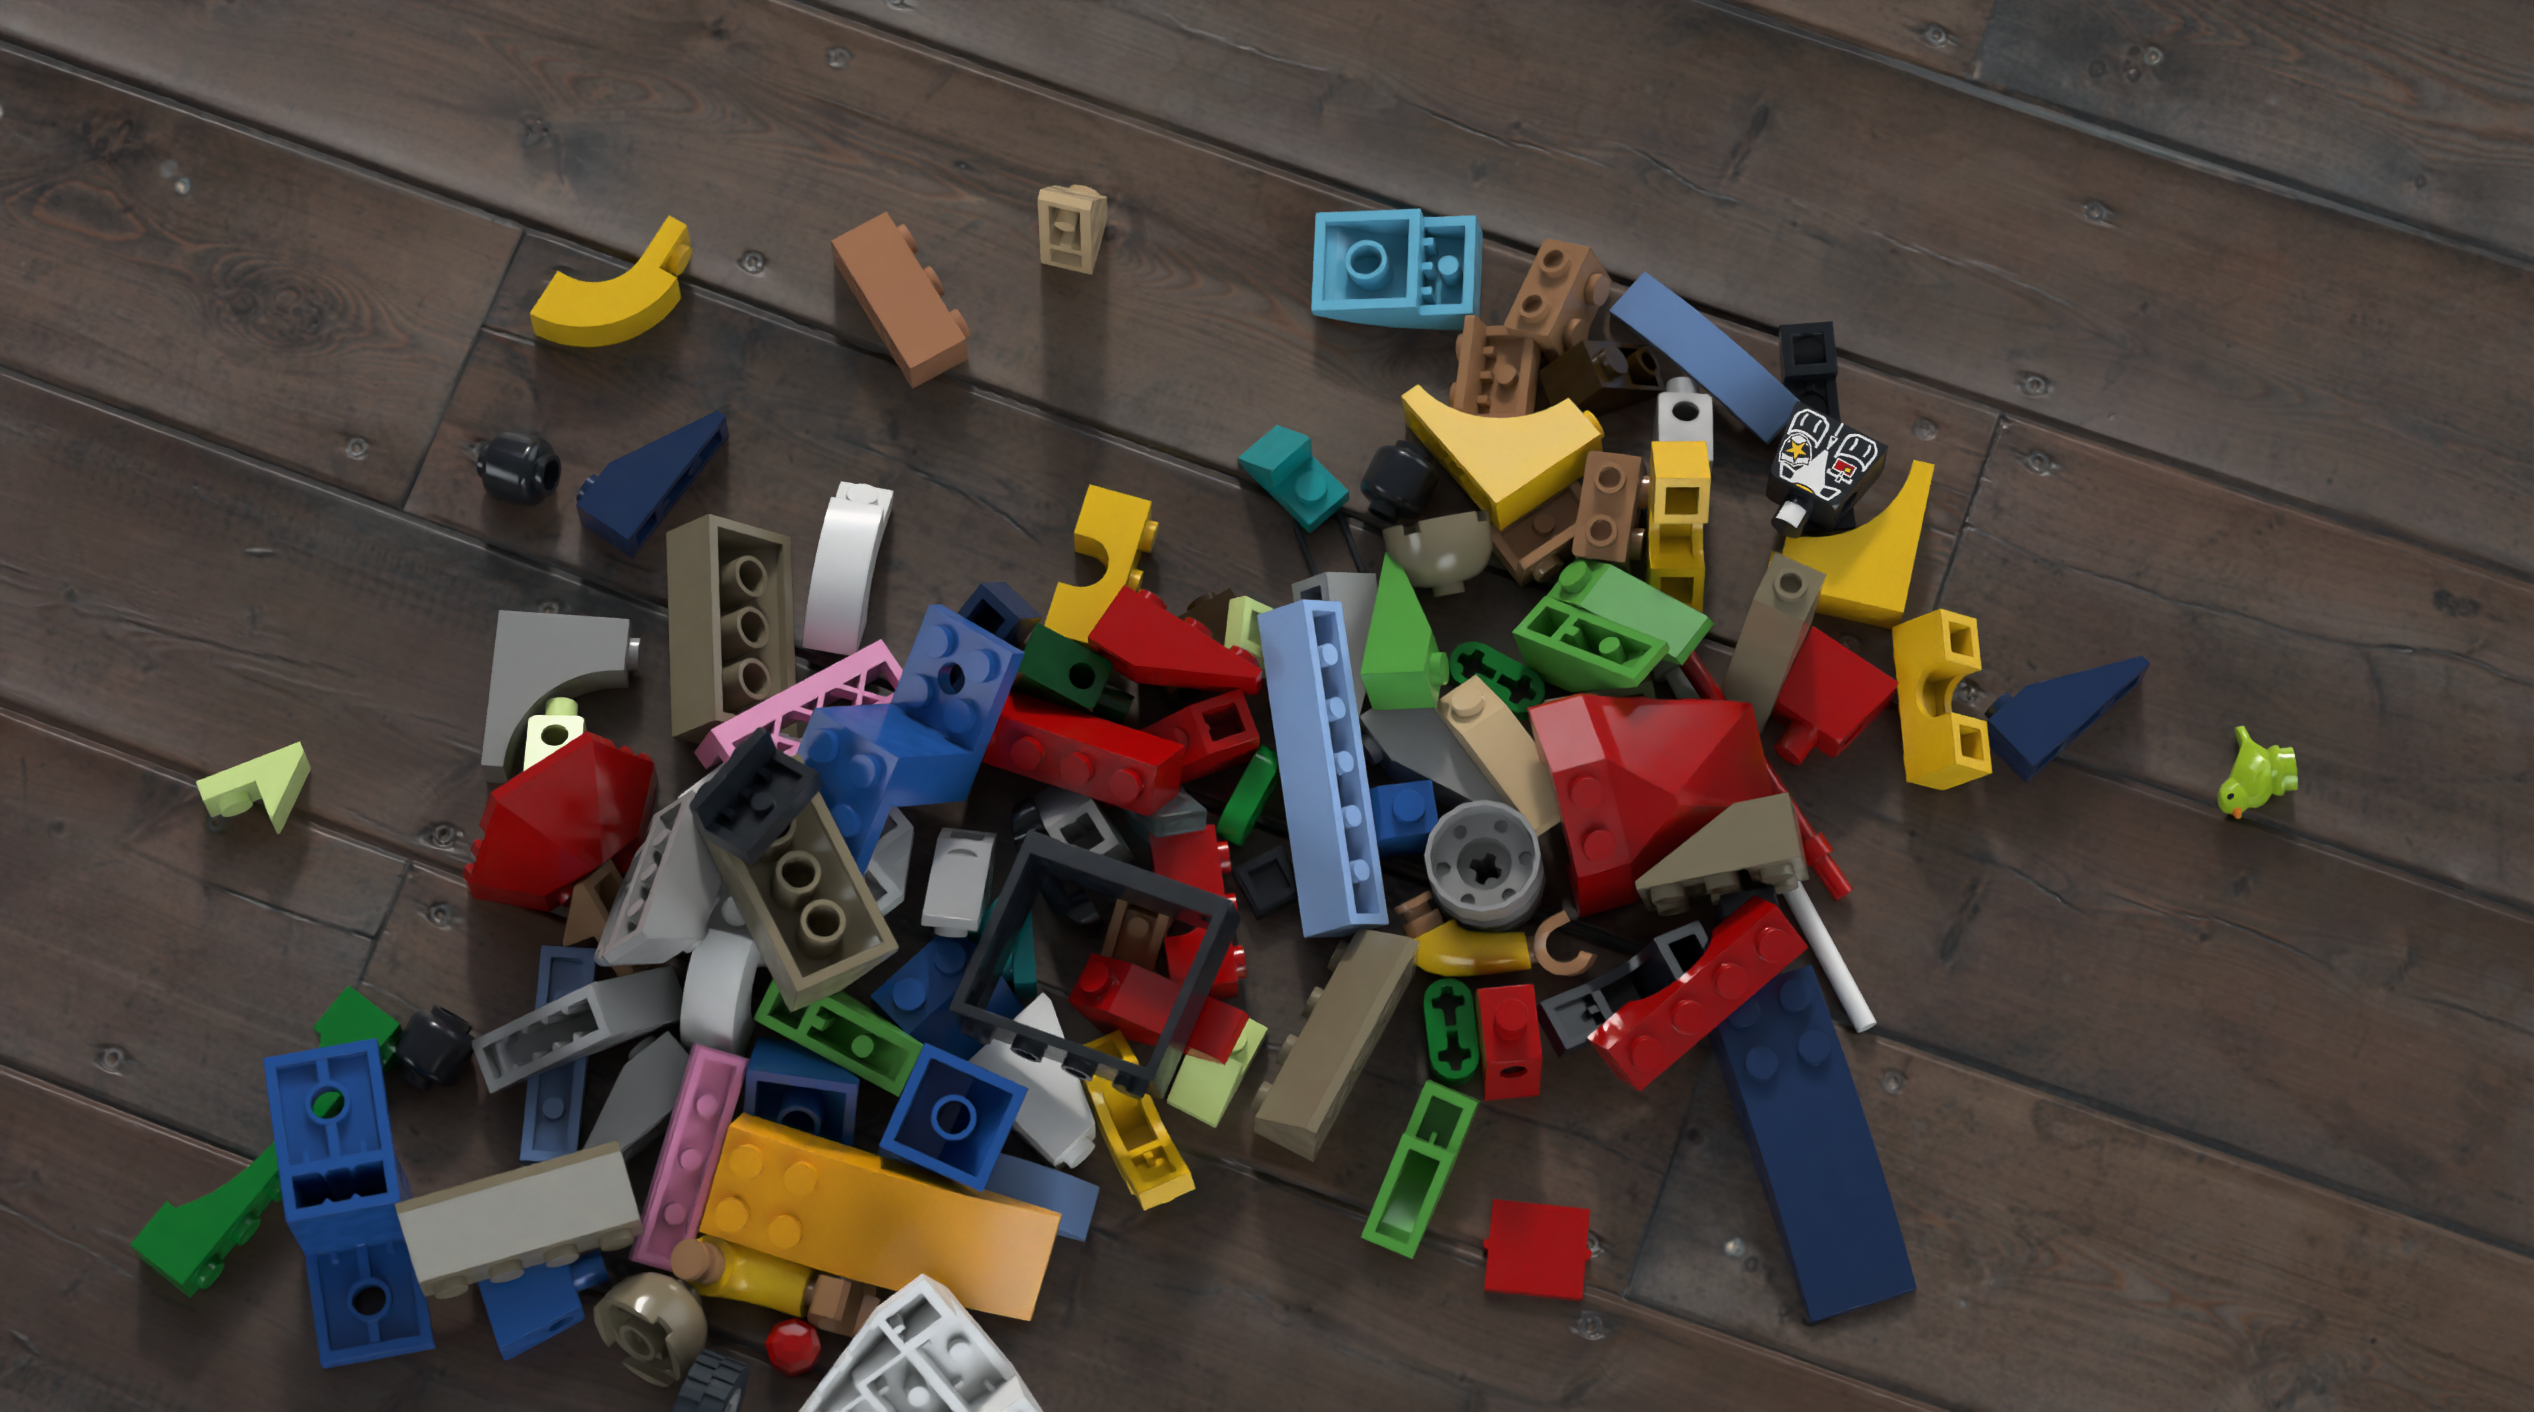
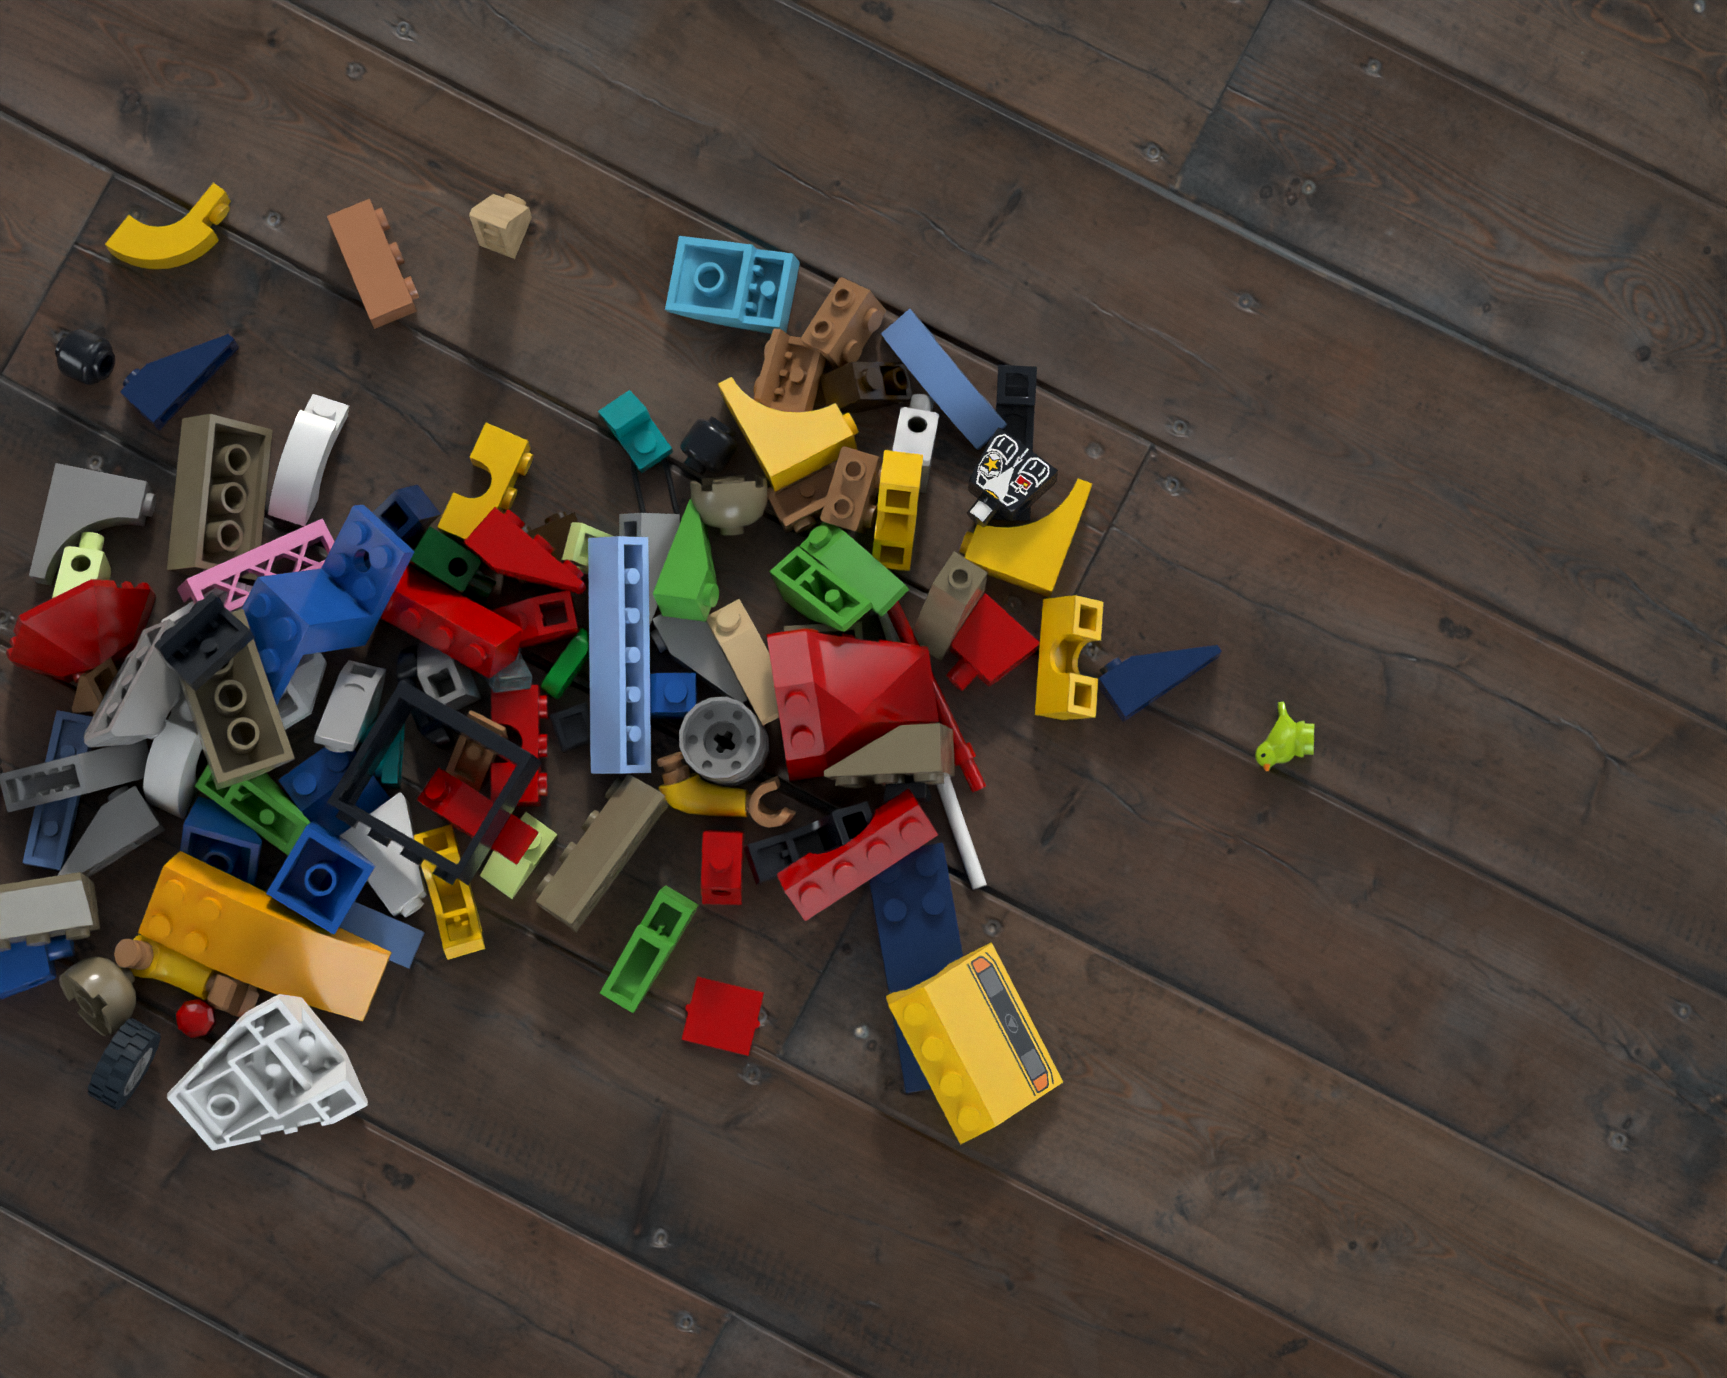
camera: 10 degrees right, 10 degrees up
bright pink tile [628,1043,750,1272] -> none
green beam [1422,978,1479,1086] -> none
green beam [1448,641,1545,721] -> none
none -> yellow piece [886,942,1063,1145]

